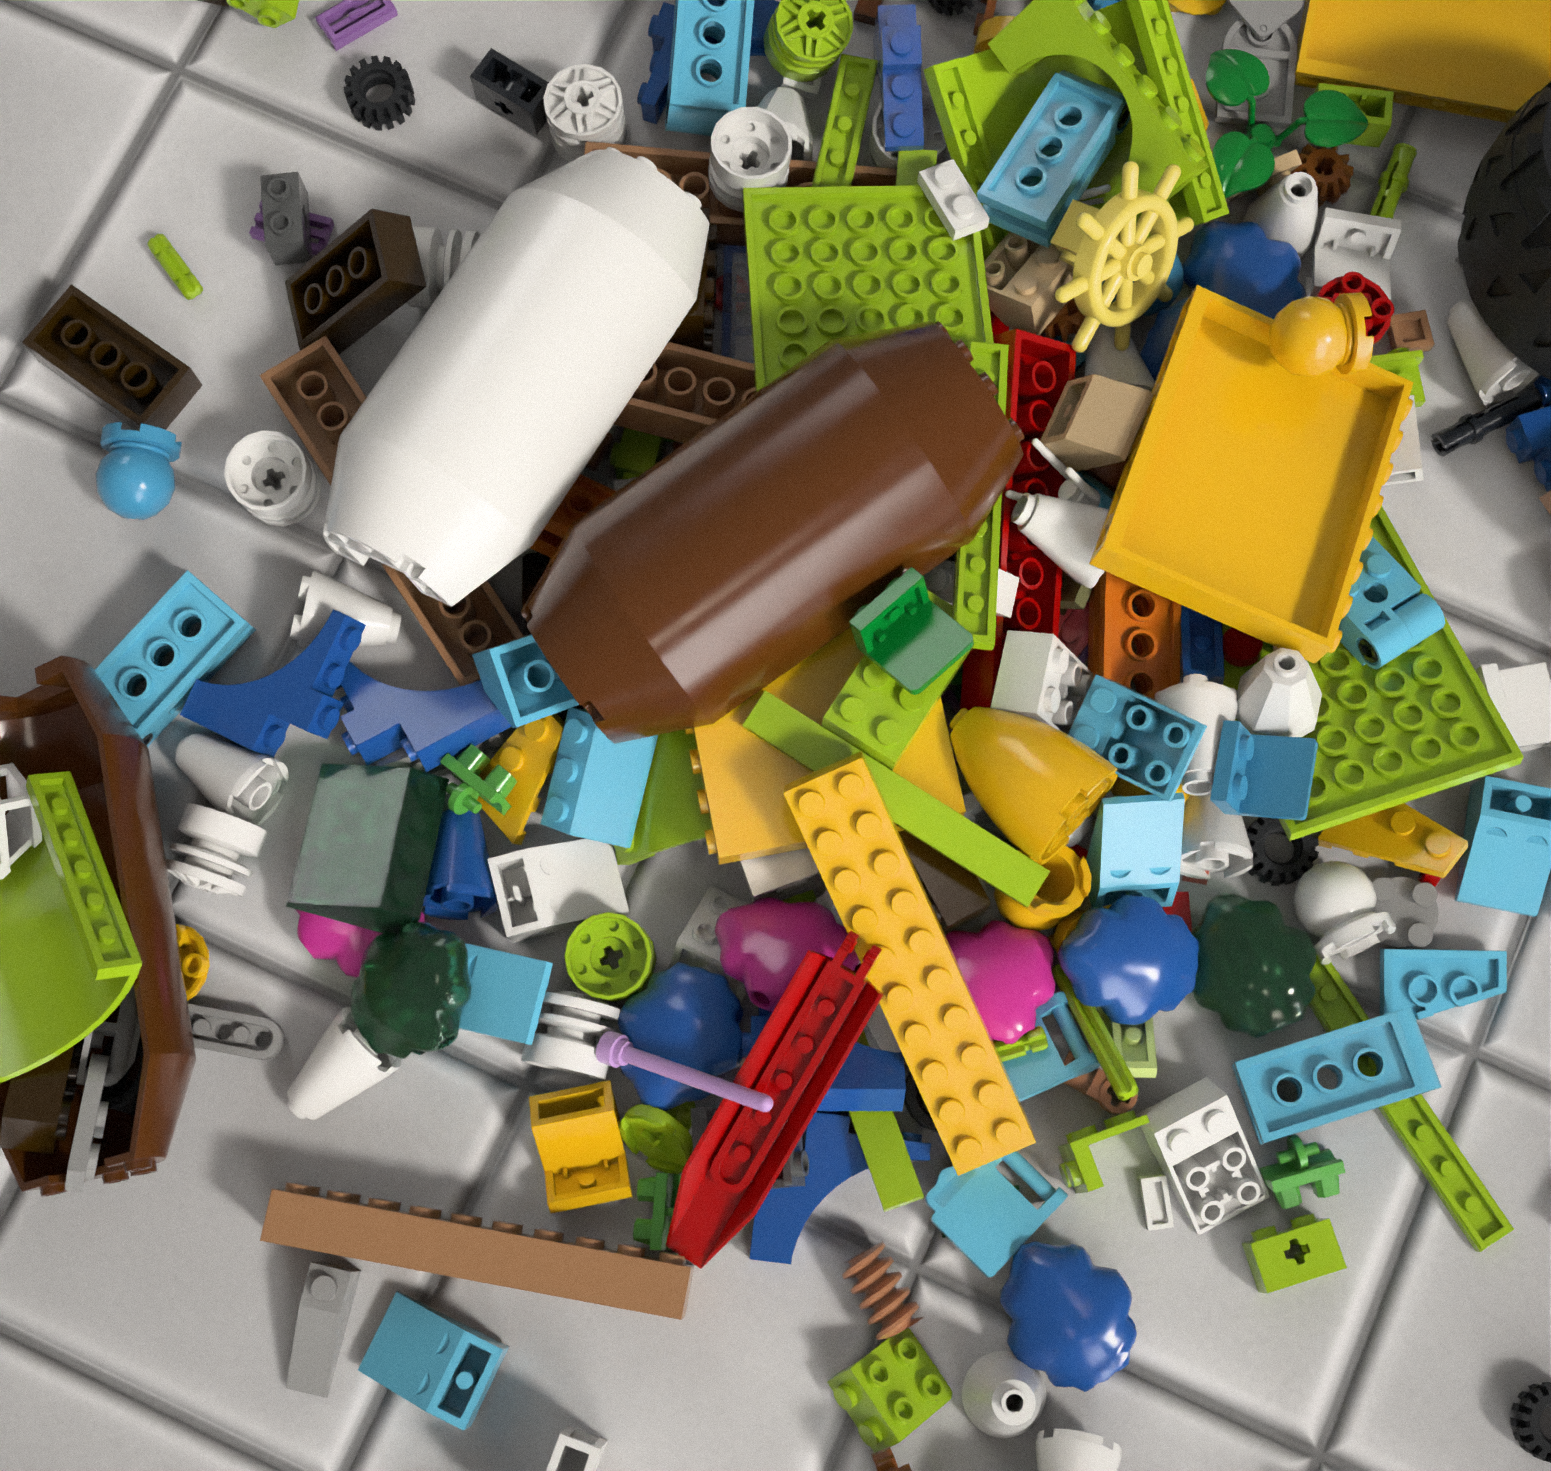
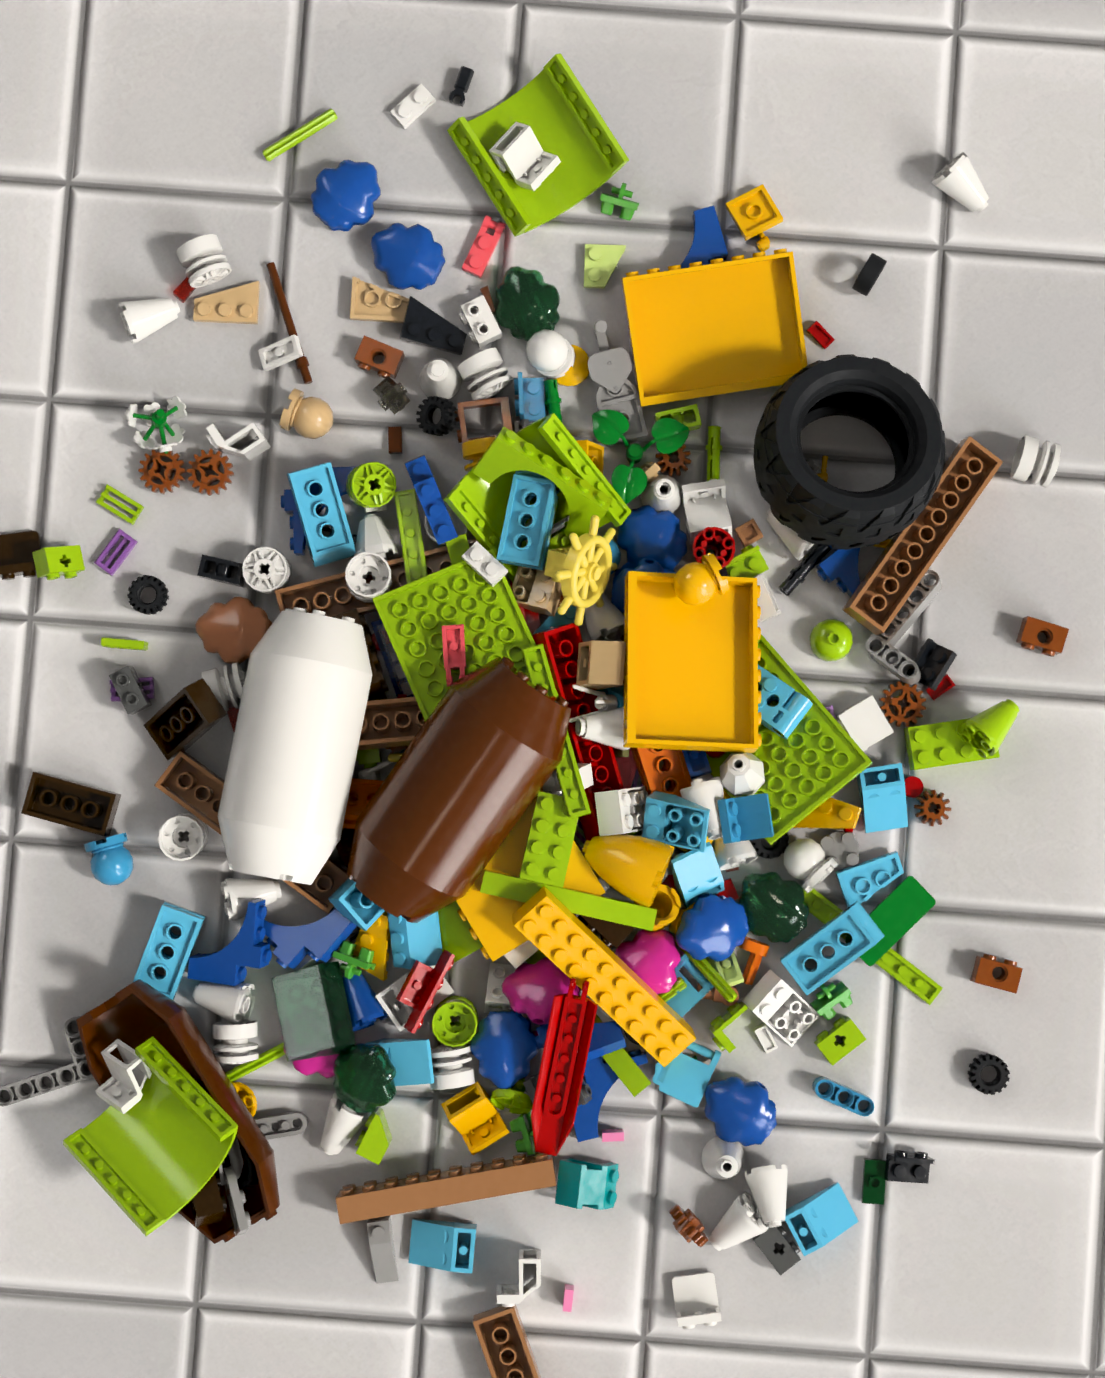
camera: 20 degrees left, 10 degrees up
lime axle [147,234,203,300] -> none
lavender piece [596,1031,774,1112] -> none
lime bracket [827,1328,953,1453] -> none
nougat piece [842,1241,924,1340] -> none
green bracket [849,567,974,695] -> none
none -> lime tile [101,638,148,651]
none -> nougat piece [195,597,272,664]
none -> lime axle [225,1043,285,1082]
none -> lime slope [355,1107,392,1165]
none -> red bracket [396,949,455,1034]
none -> coral hinge [442,624,466,687]
none -> teal piece [555,1158,619,1210]
none -> bright pink tile [602,1129,624,1142]
none -> orange piece [738,937,770,985]
none -> lime cylinder [810,619,853,661]
none -> dark azure beam [812,1076,874,1116]
none -> green piece [845,876,936,966]

